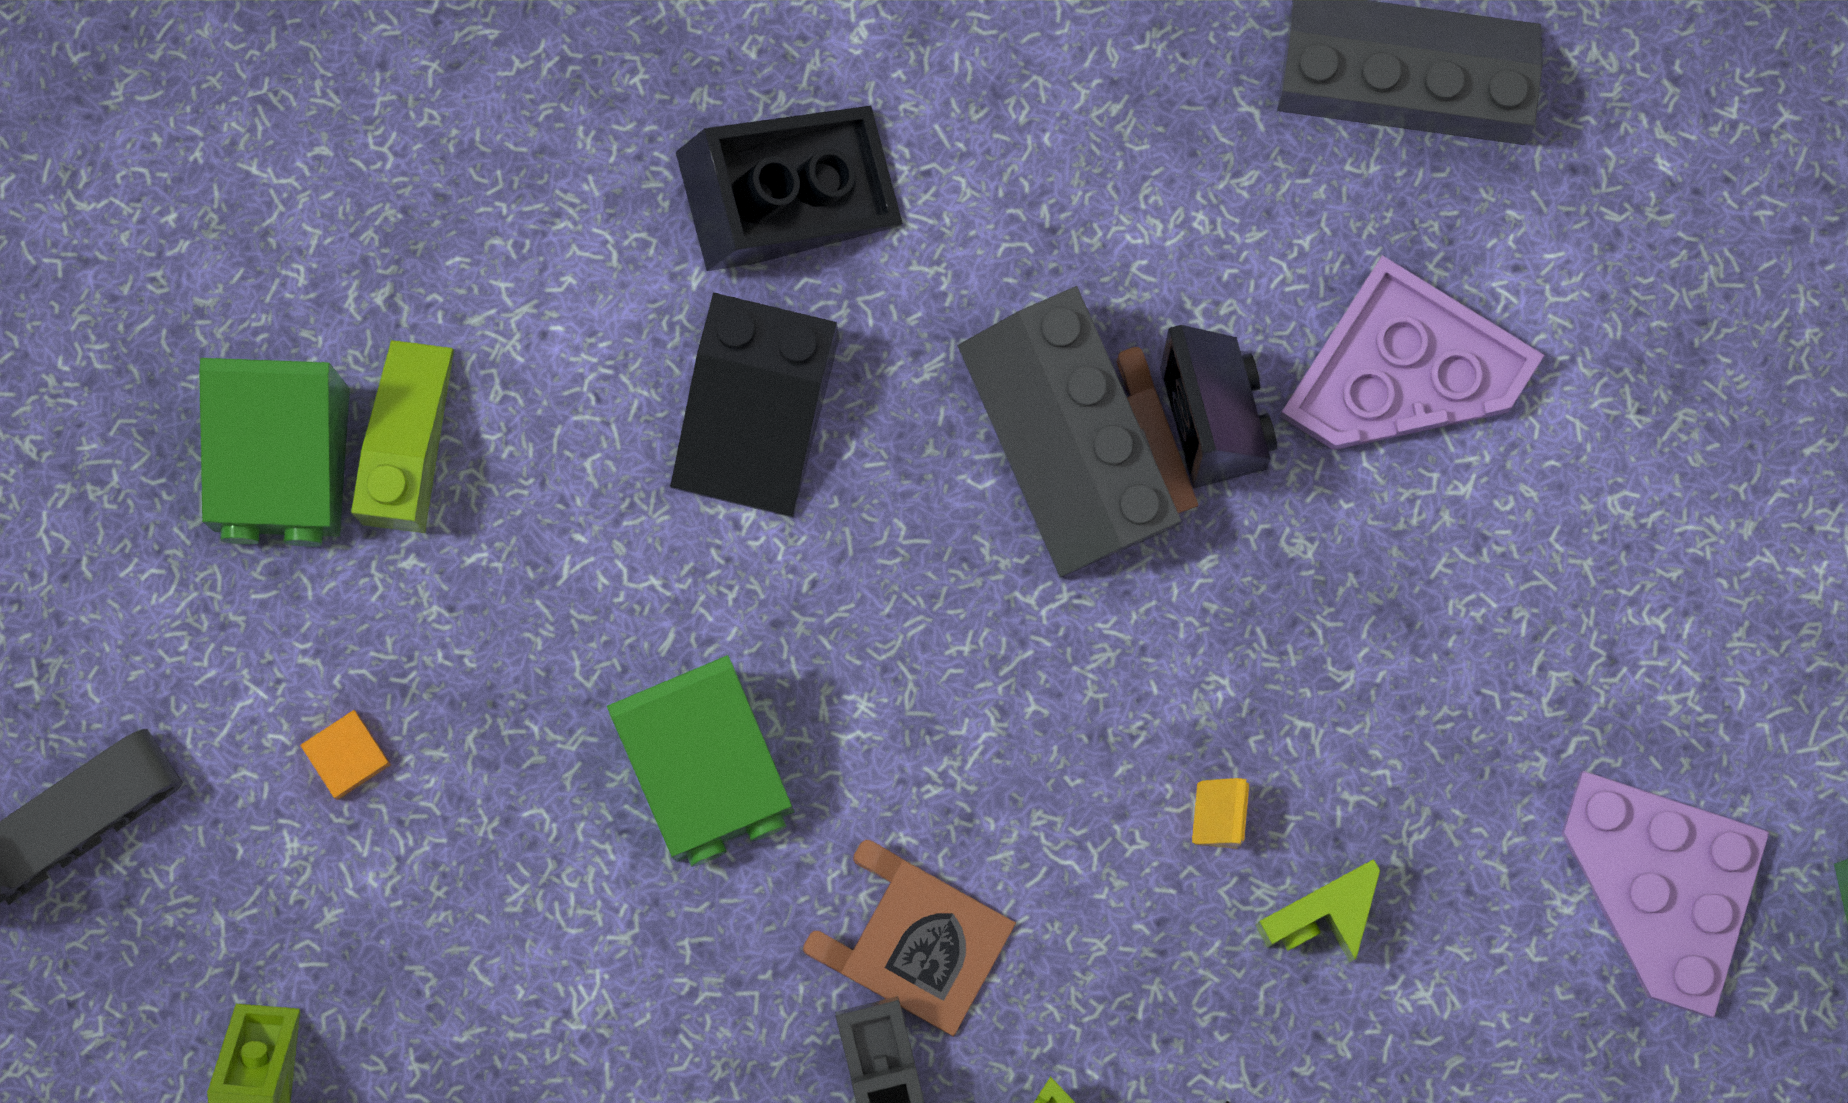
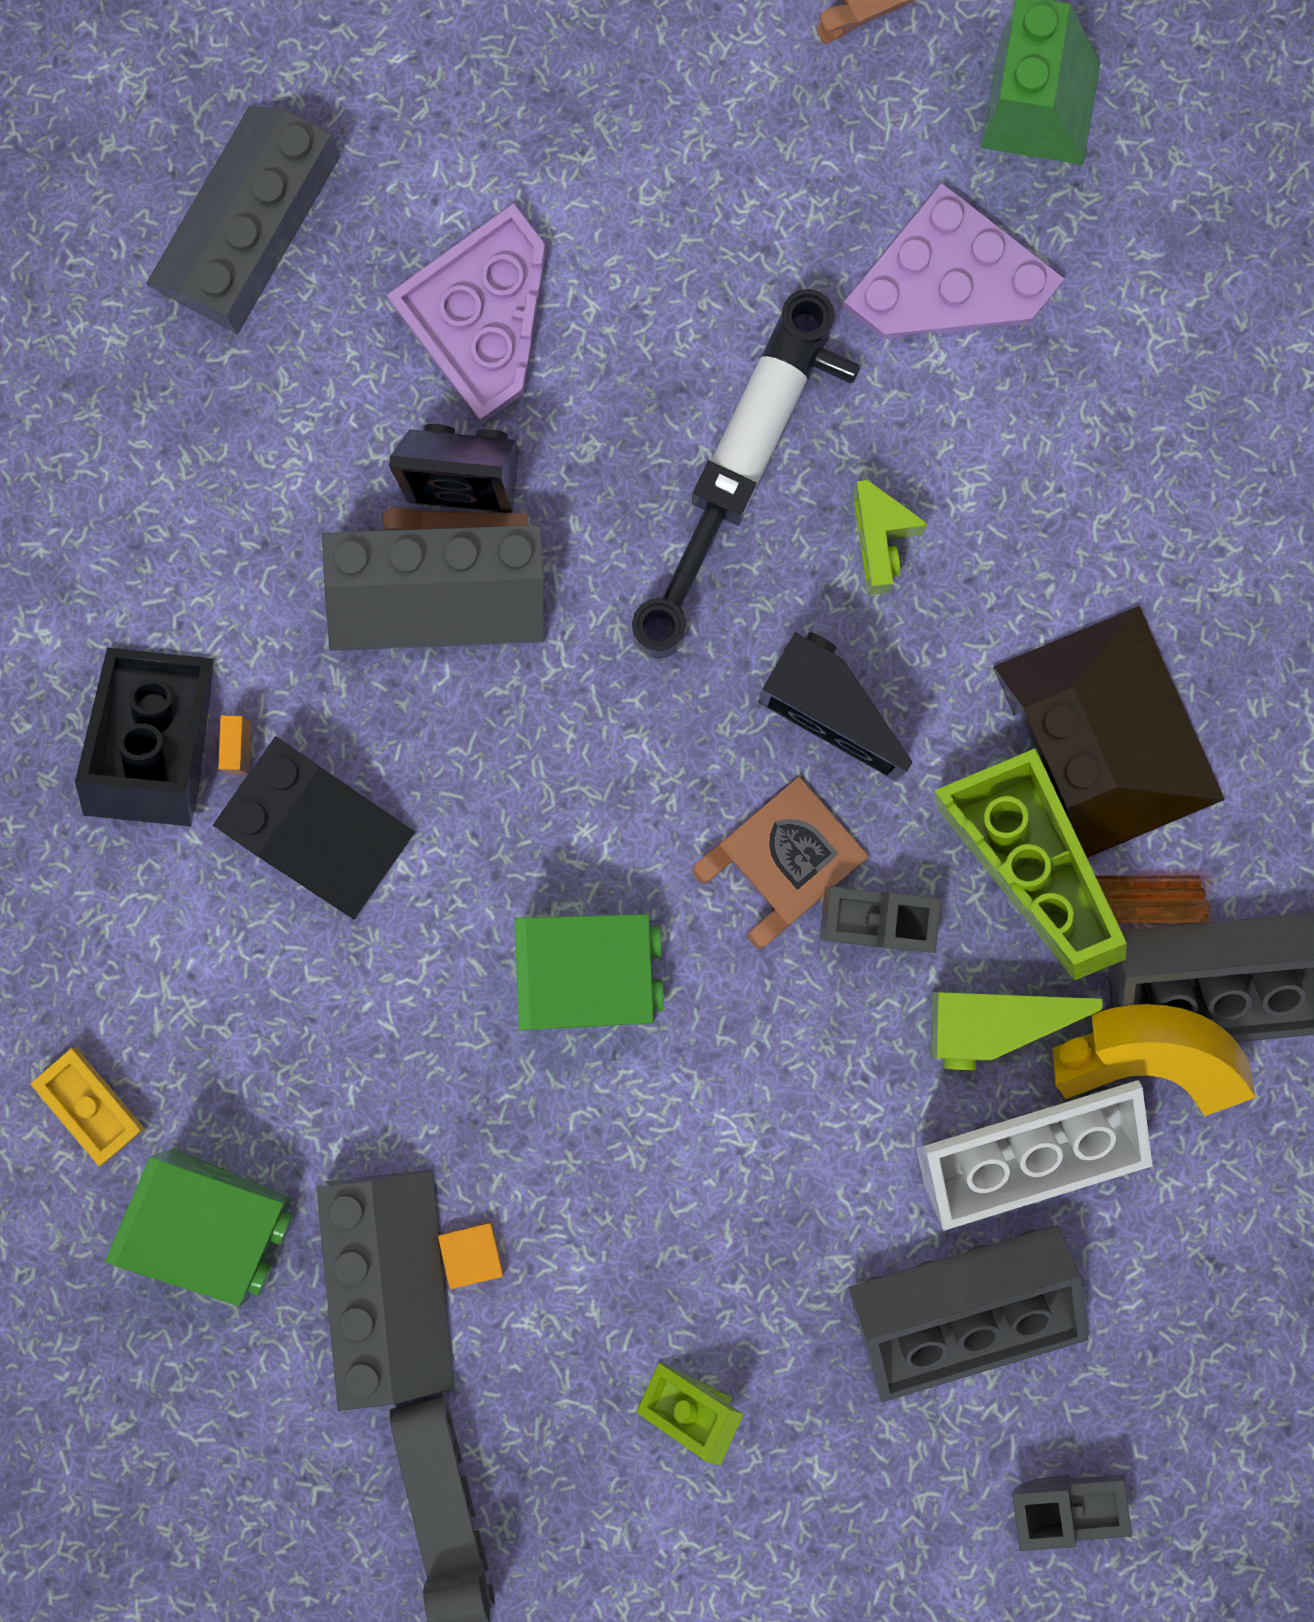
camera: 75 degrees left, 5 degrees up
lime slope [351,340,454,533] -> none
yellow slope [1192,778,1249,849] -> none
none -> yellow plate [30,1048,146,1167]
none -> light orange tile [218,715,252,775]
none -> dark grey slope [316,1169,455,1411]
none -> black piece [632,289,860,659]
none -> black slope [757,632,912,782]

